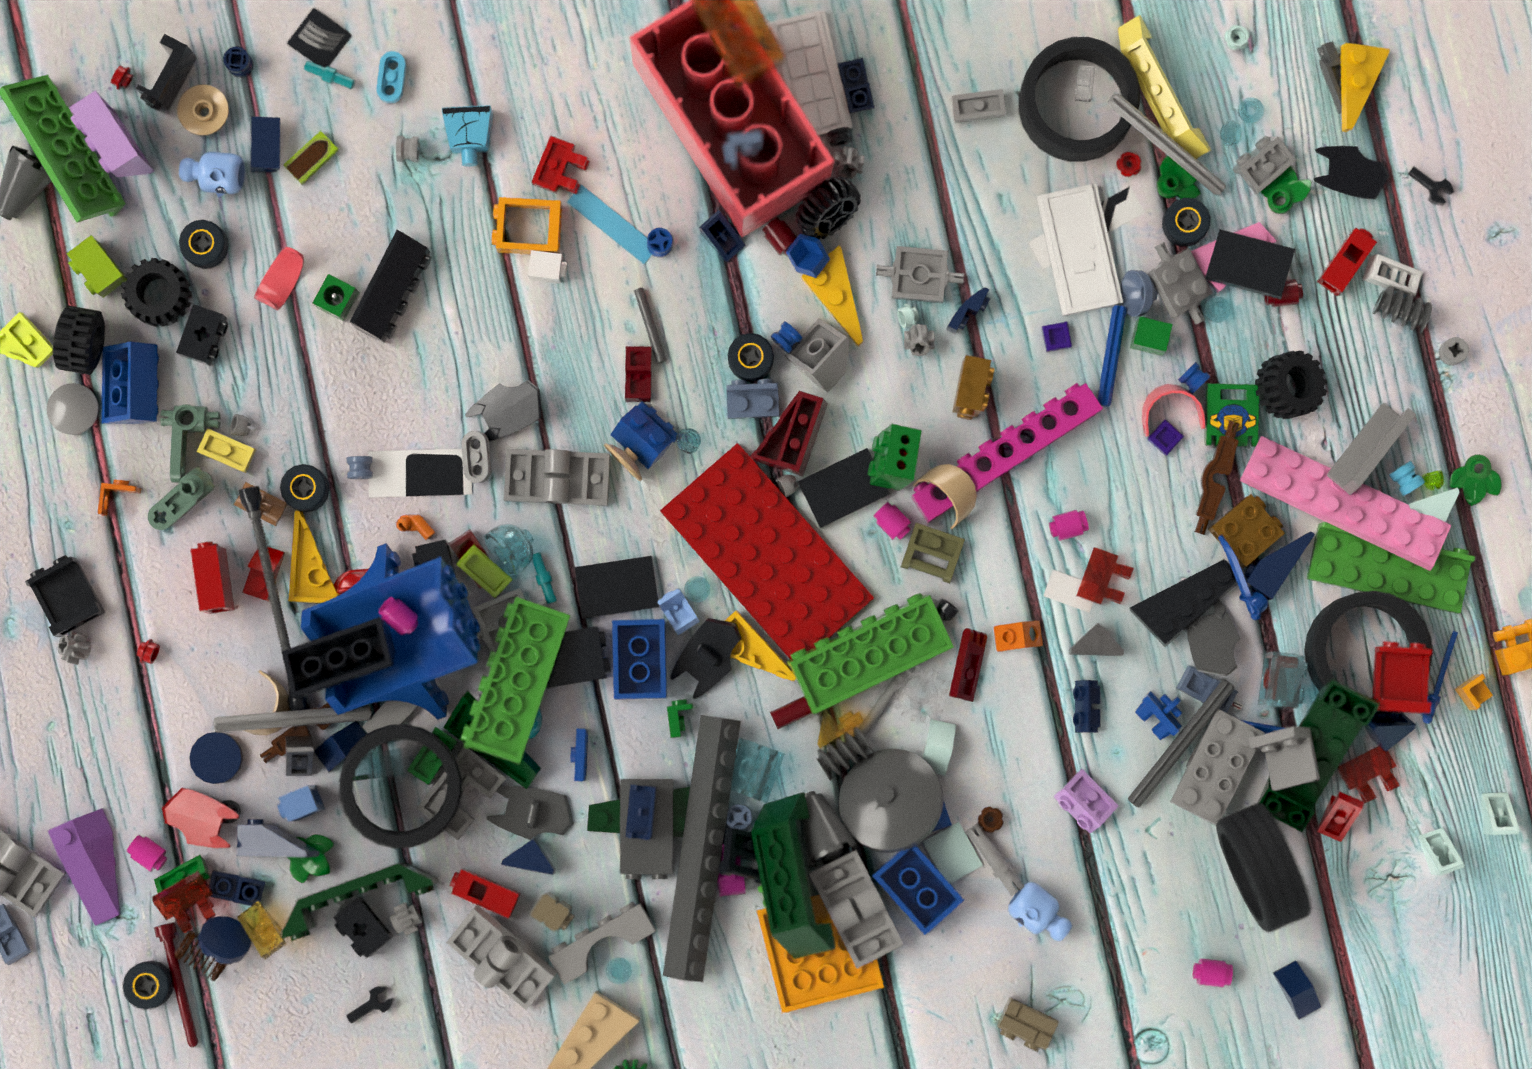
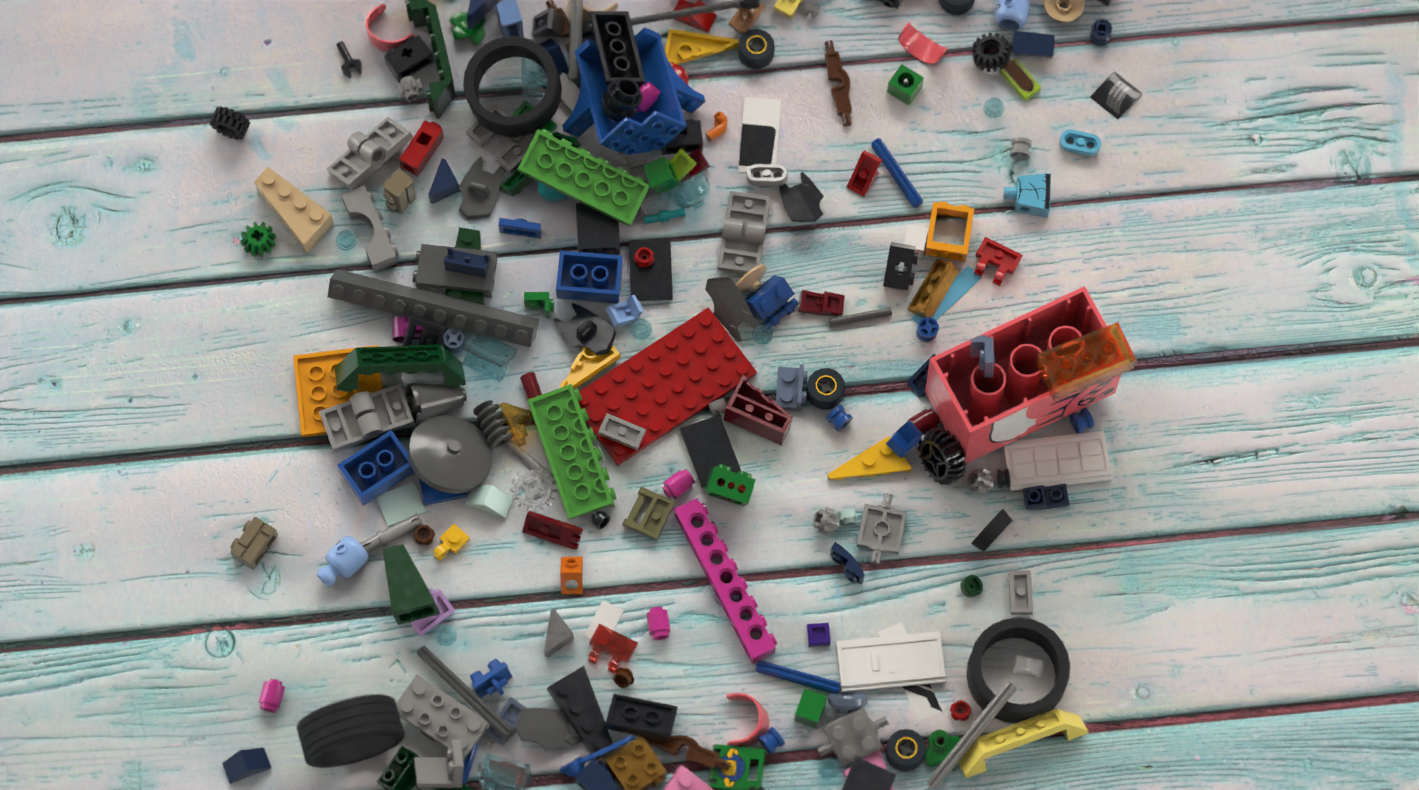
camera: 95 degrees right, 15 degrees down
teal bar [304,61,355,89] -> none
sand blue wheel [346,456,373,479] -> none
black slope [350,230,432,343] -> none
light grey slope [785,318,849,392] -> none
tan piece [913,464,977,529] -> none
pearl gold brick [952,355,995,420] -> none
dark blue hinge [1073,680,1101,733] -> none
dark purple tile [1147,419,1184,456] -> none
none -> coral piece [366,4,415,52]
none -> dark green slope [383,544,440,625]
none -> yellow plate [433,524,470,561]
none -> clear light blue plate [435,624,457,646]
none -> light grey plate [598,413,646,451]
none -> black piece [601,78,642,121]
none -> black tile [605,694,678,742]
none -> reddish brown plate [613,668,634,688]
none -> red plate [634,247,654,267]
none -> green piece [643,156,680,194]
none -> dark grey shield [705,276,757,342]
none -> reddish brown piece [825,40,852,127]
none -> red slope [846,150,882,197]
none -> blue axle [871,138,923,208]
none -> black brick [883,242,919,291]
none -> pearl gold slope [907,259,959,318]
none -> dark green tile [960,575,983,598]
none -> black tyre [971,509,1013,552]
none -> black tyre [972,33,1010,72]
none -> clear light blue plate [983,98,1004,118]

